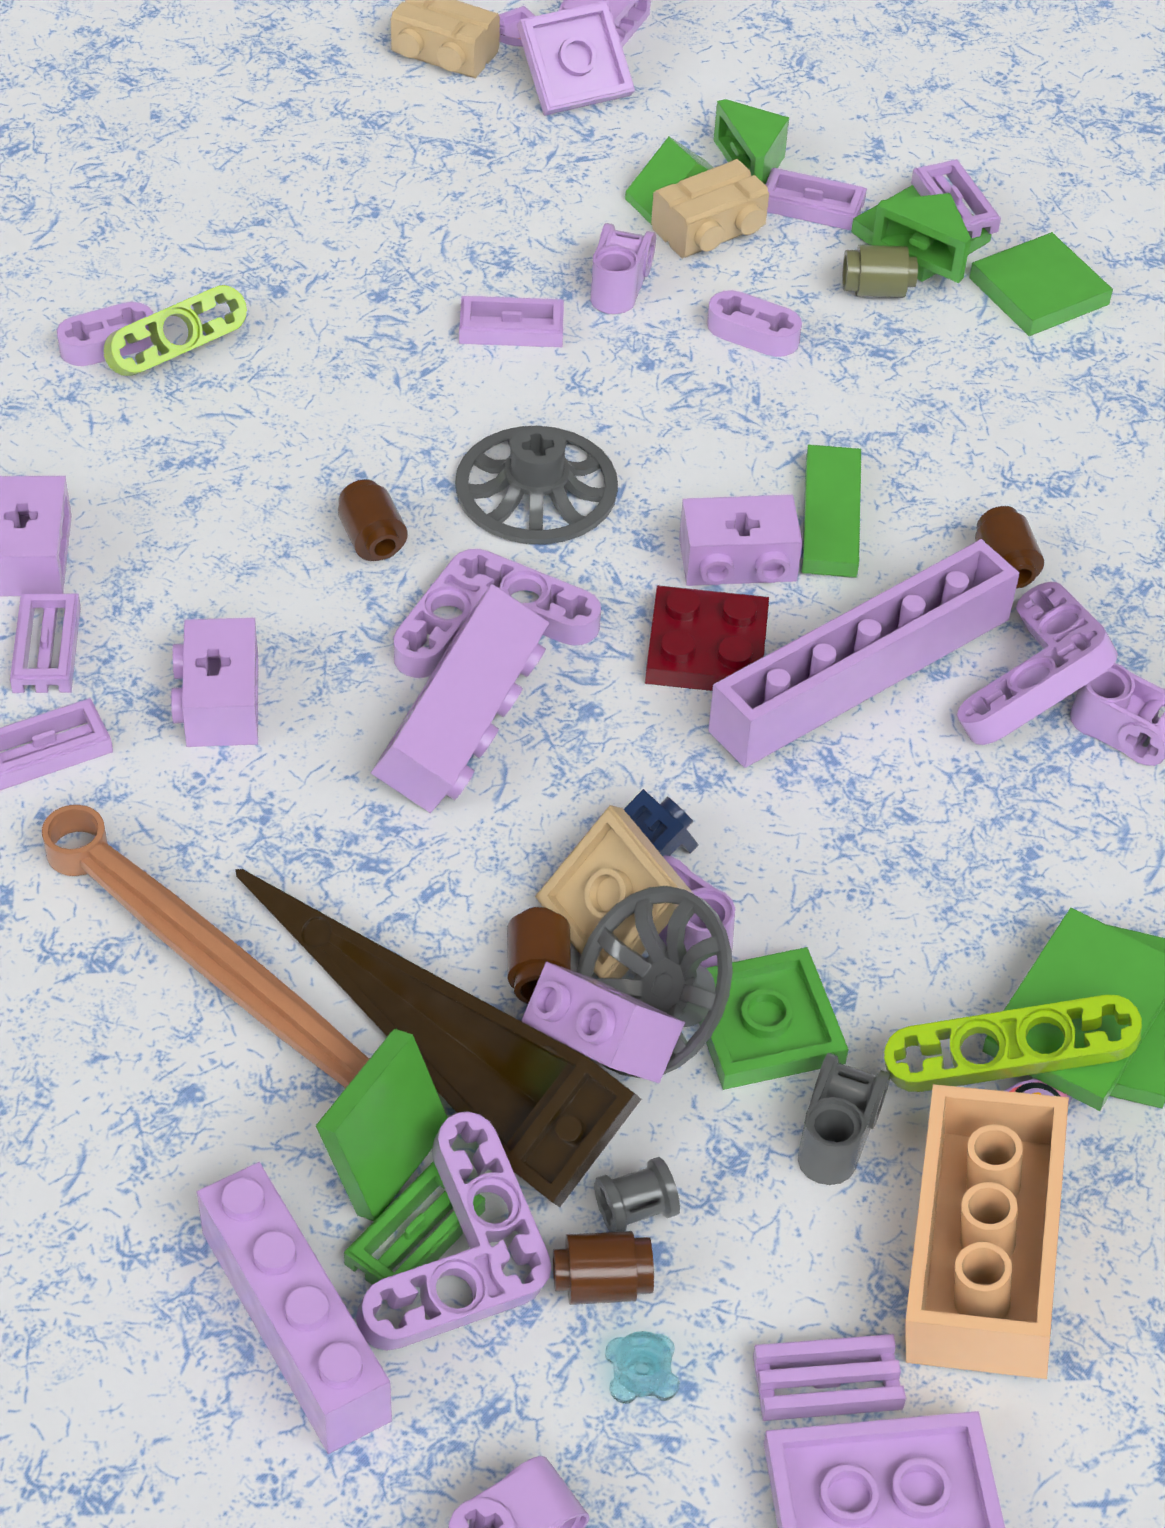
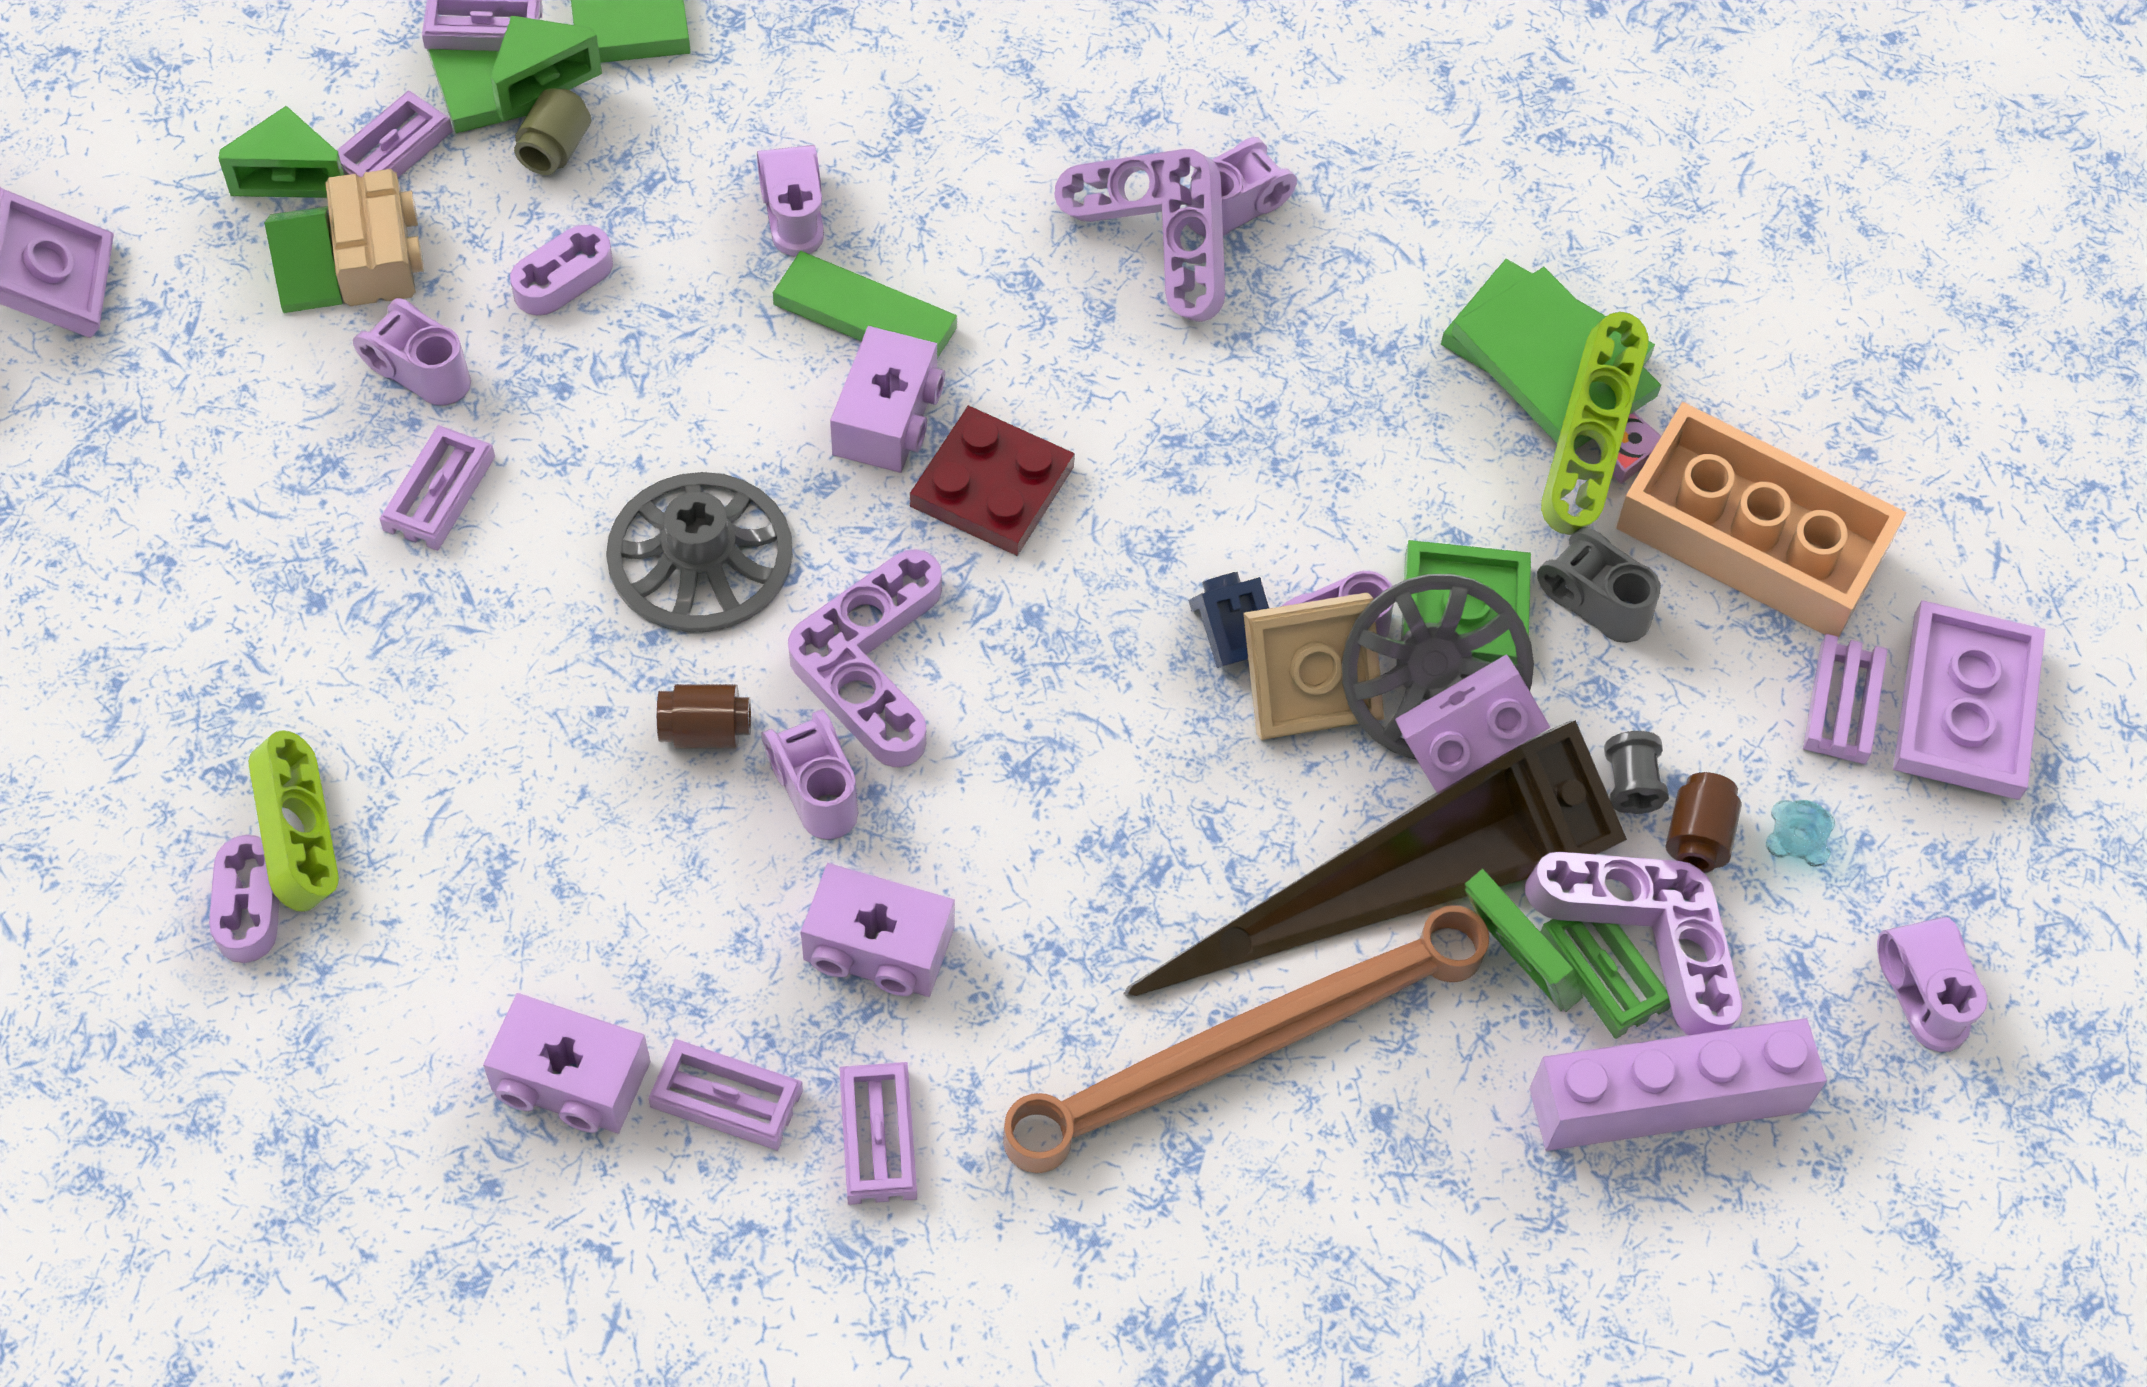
camera: 70 degrees left, 10 degrees up
lavender brick [371,584,549,813] -> none
reddish brown brick [507,907,571,1004] -> none
lavender brick [708,539,1020,768] -> none
reddish brown brick [975,506,1044,589] -> none
none -> lavender piece [757,145,824,256]
none -> lavender piece [761,709,859,840]

